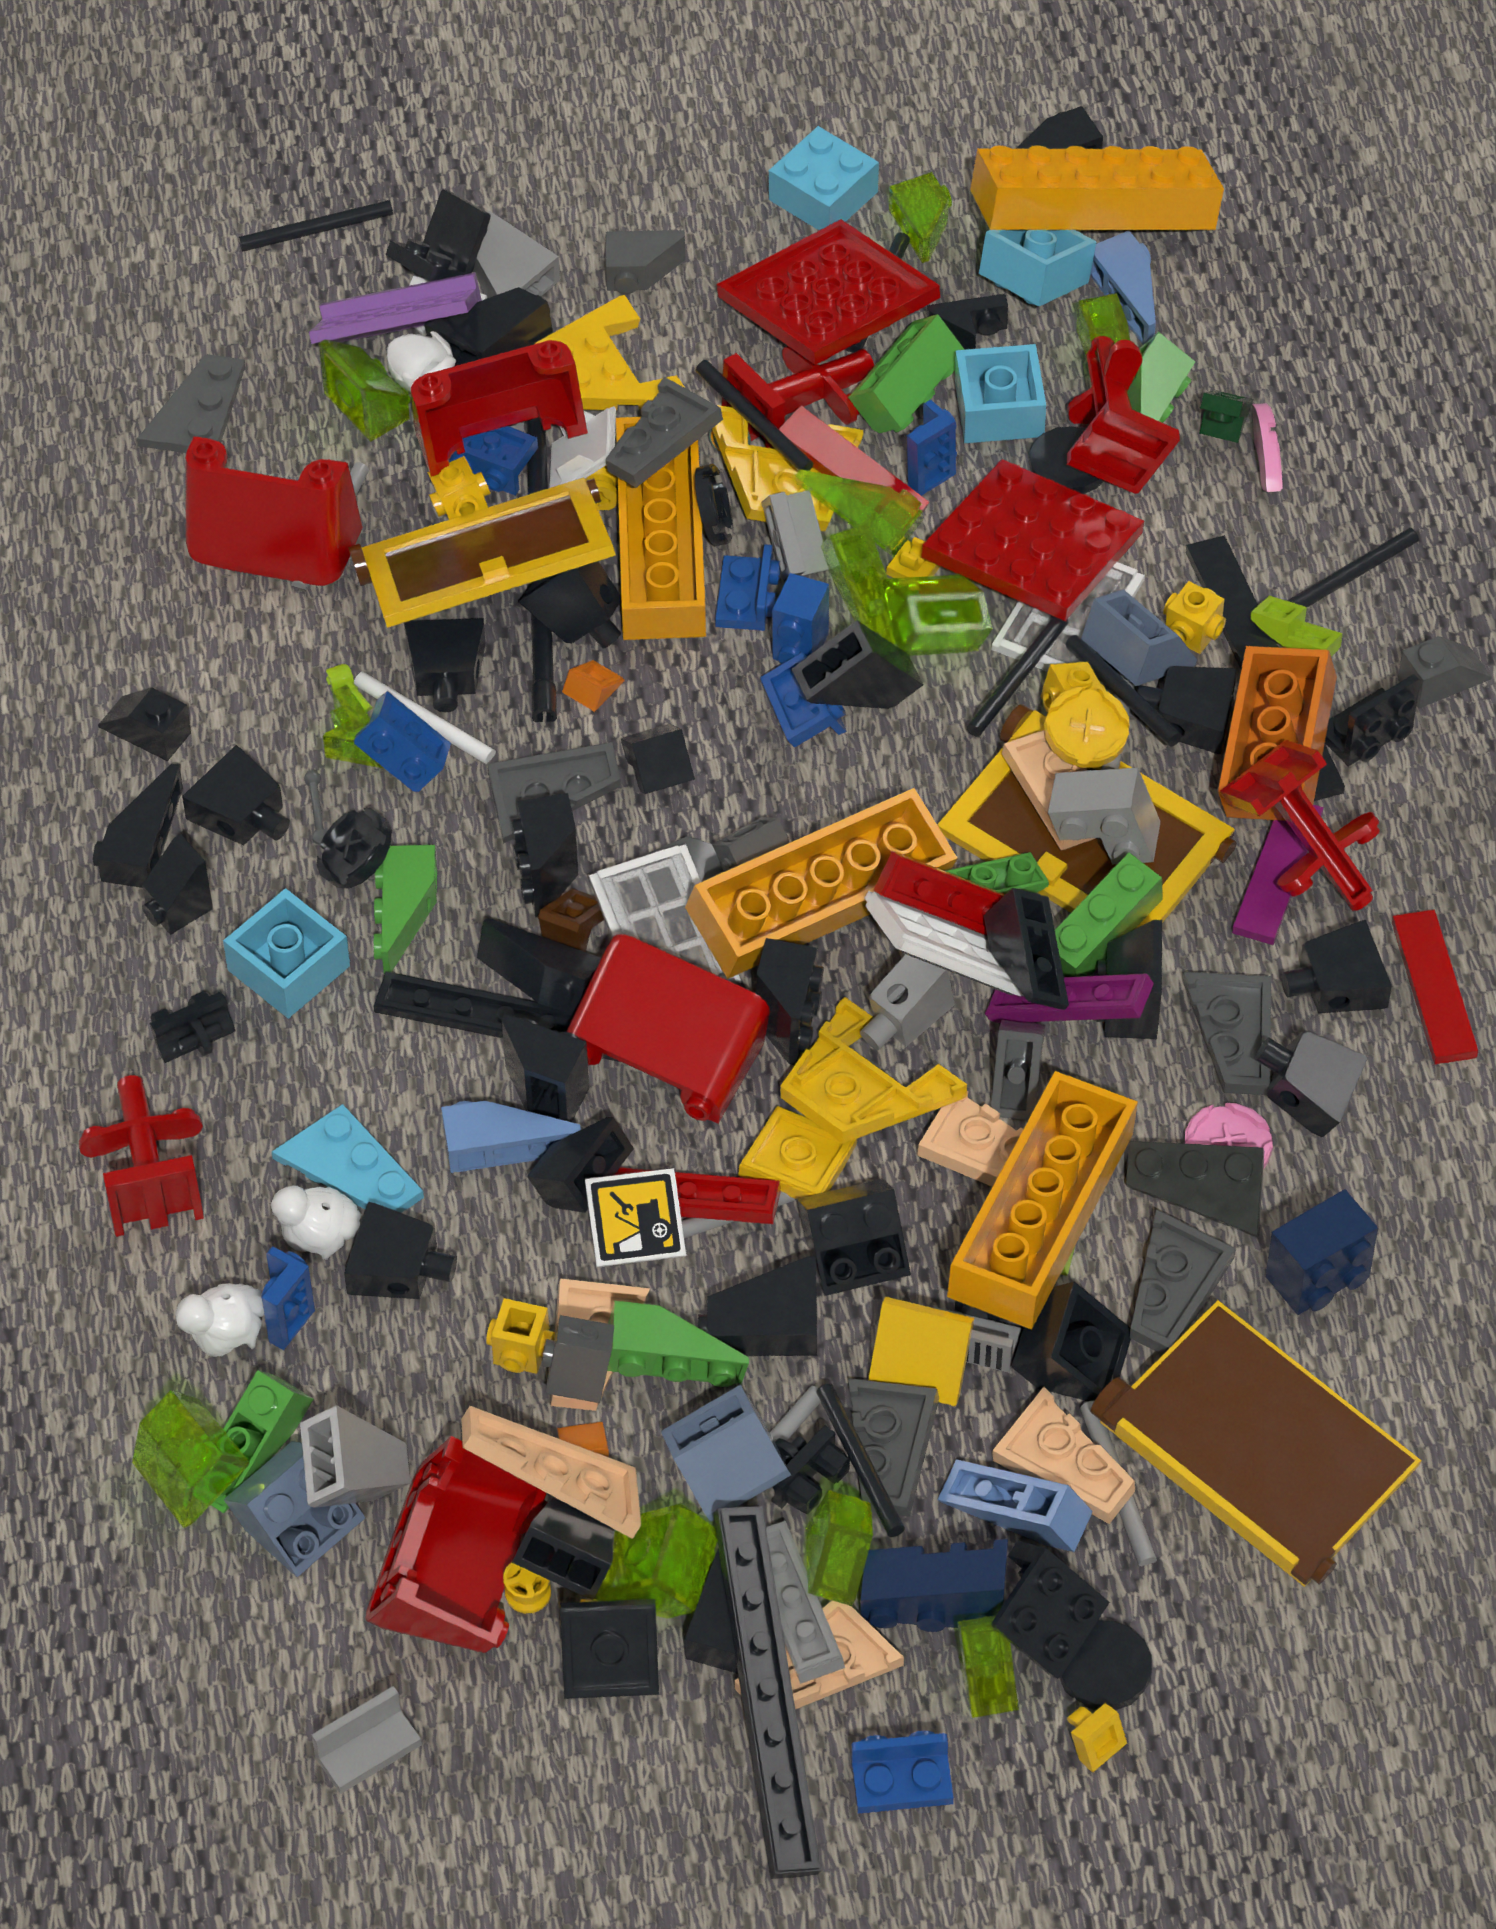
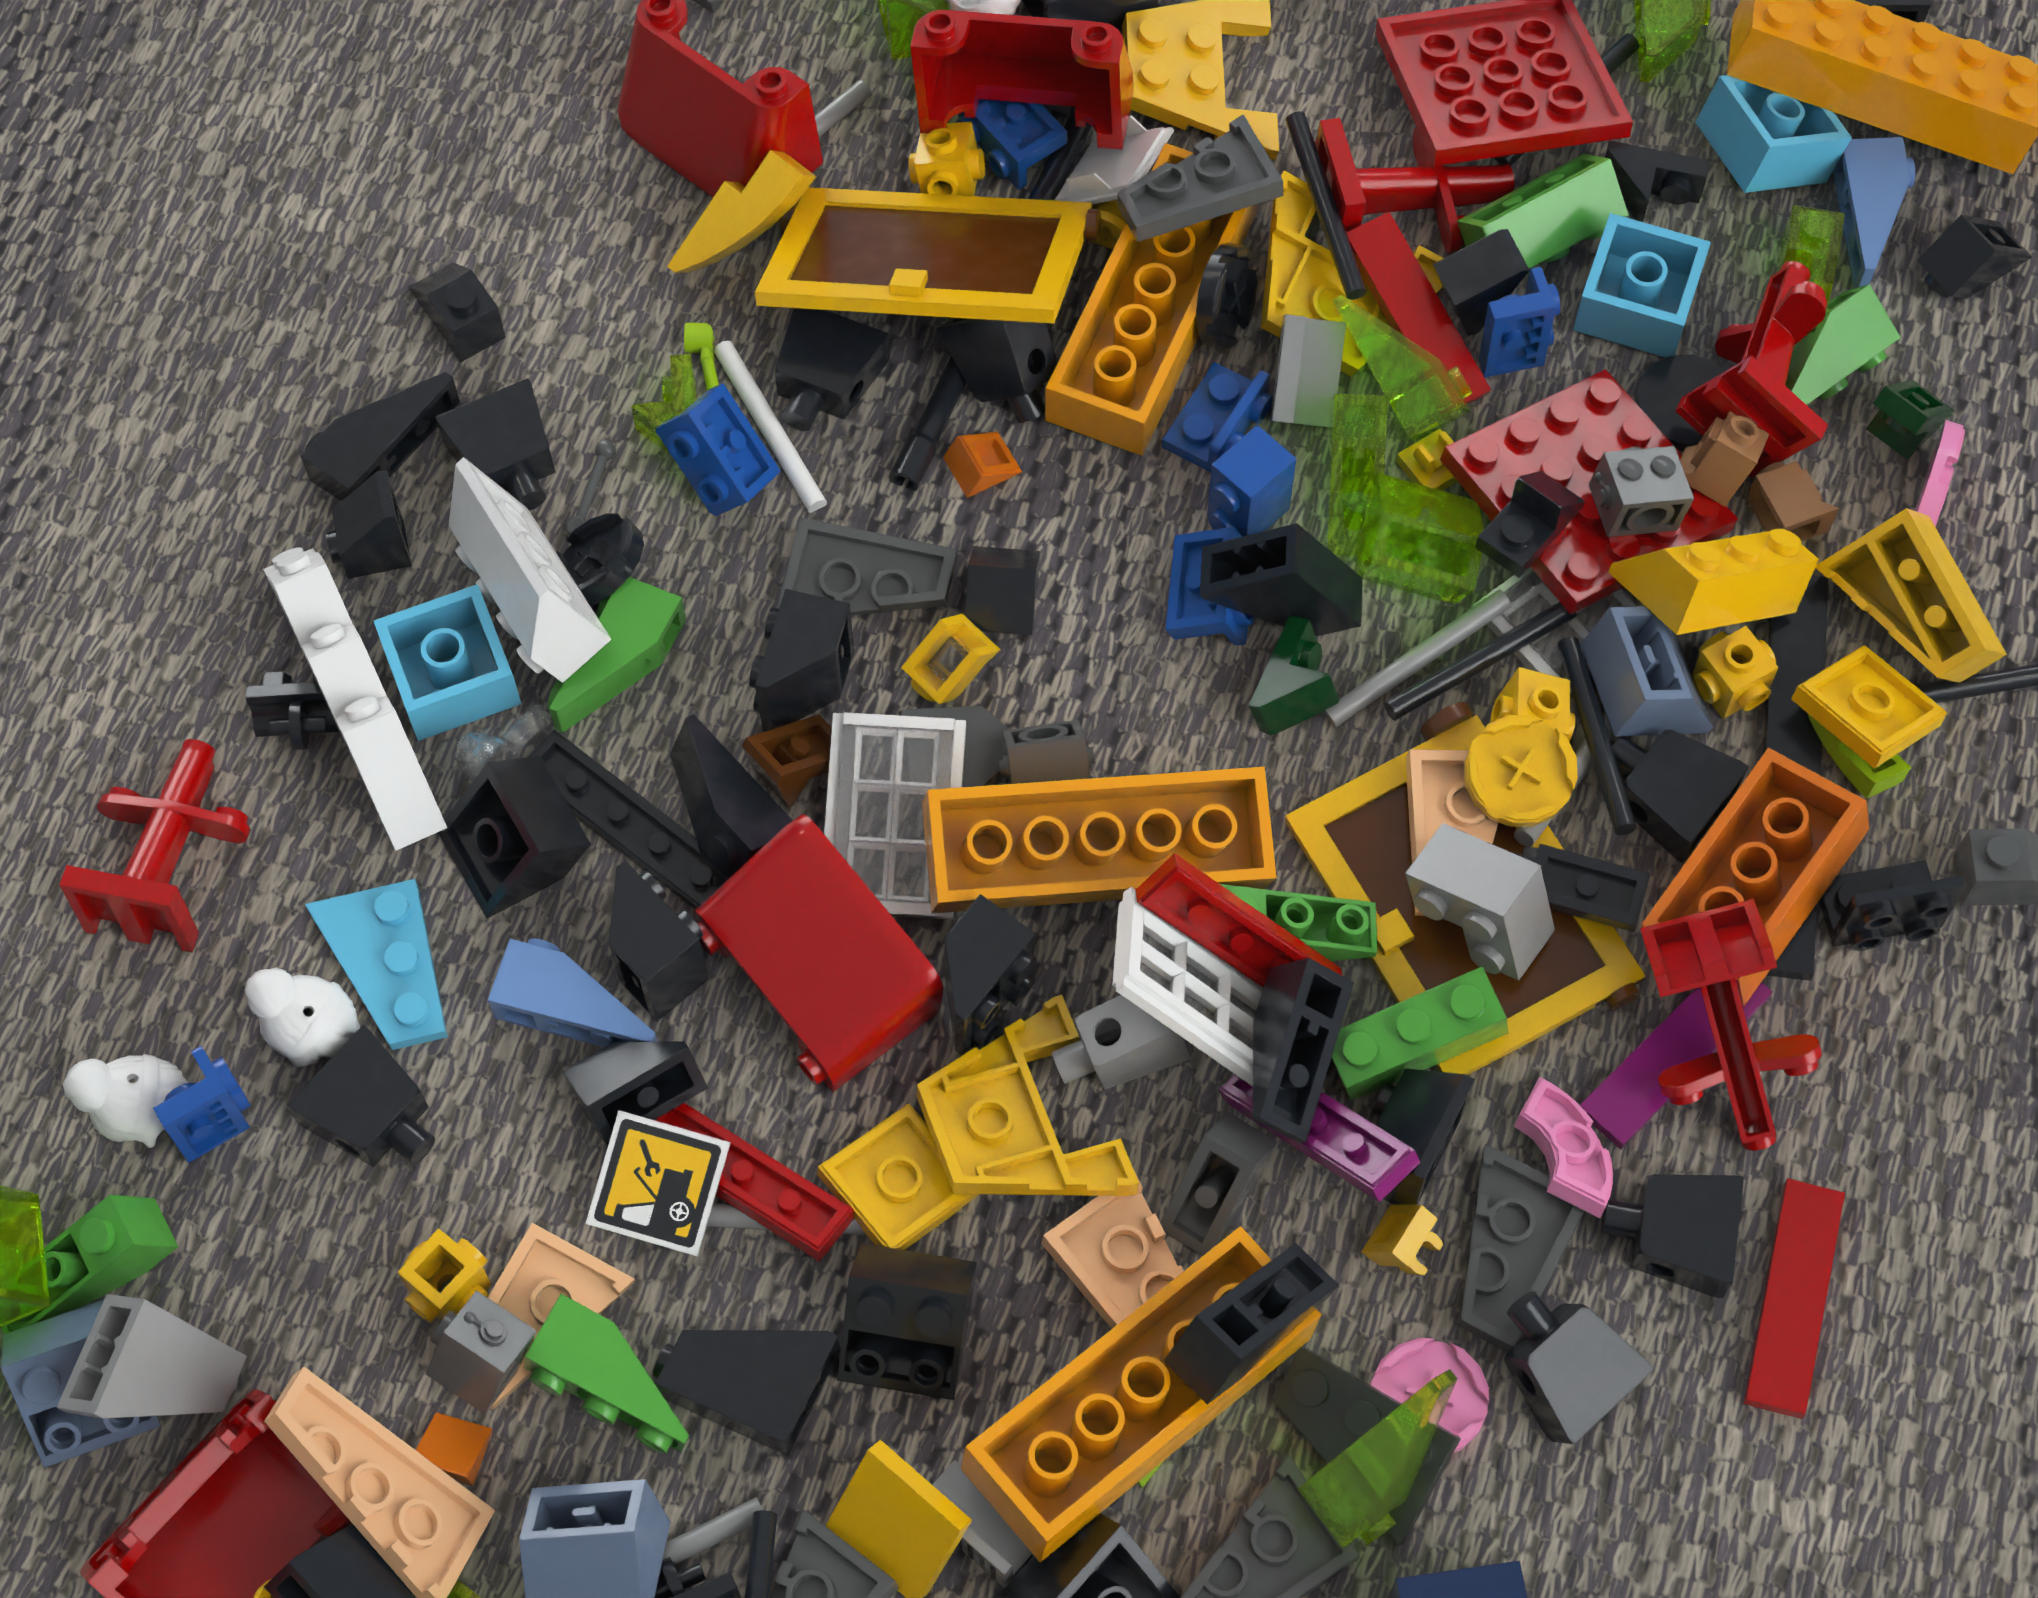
camera: 25 degrees right, 10 degrees up
none -> white arch [263,547,447,851]
none -> black slope [438,756,591,918]
none -> white slope [449,457,611,683]
none -> clear bar [454,703,552,782]
none -> yellow slope [667,150,817,273]
none -> yellow window [901,613,1001,704]
none -> black slope [1163,1243,1339,1405]
none -> dark green slope [1249,615,1340,735]
none -> clear neon green slope [1297,1369,1457,1548]
none -> light grey bar [1323,590,1511,728]
none -> yellow tile [1361,1205,1443,1275]
none -> black slope [1433,229,1530,336]
none -> black slope [1475,471,1585,578]
none -> black hinge [1514,844,1651,932]
none -> bright pink tile [1514,1077,1613,1218]
none -> dark grey head [1588,446,1694,537]
none -> yellow slope [1608,529,1819,635]
none -> medium nougat window [1680,411,1769,507]
none -> medium nougat window [1747,461,1839,542]
none -> yellow tile [1791,645,1947,769]
none -> yellow wedge [1815,508,2007,683]
none -> black slope [1917,215,2032,299]

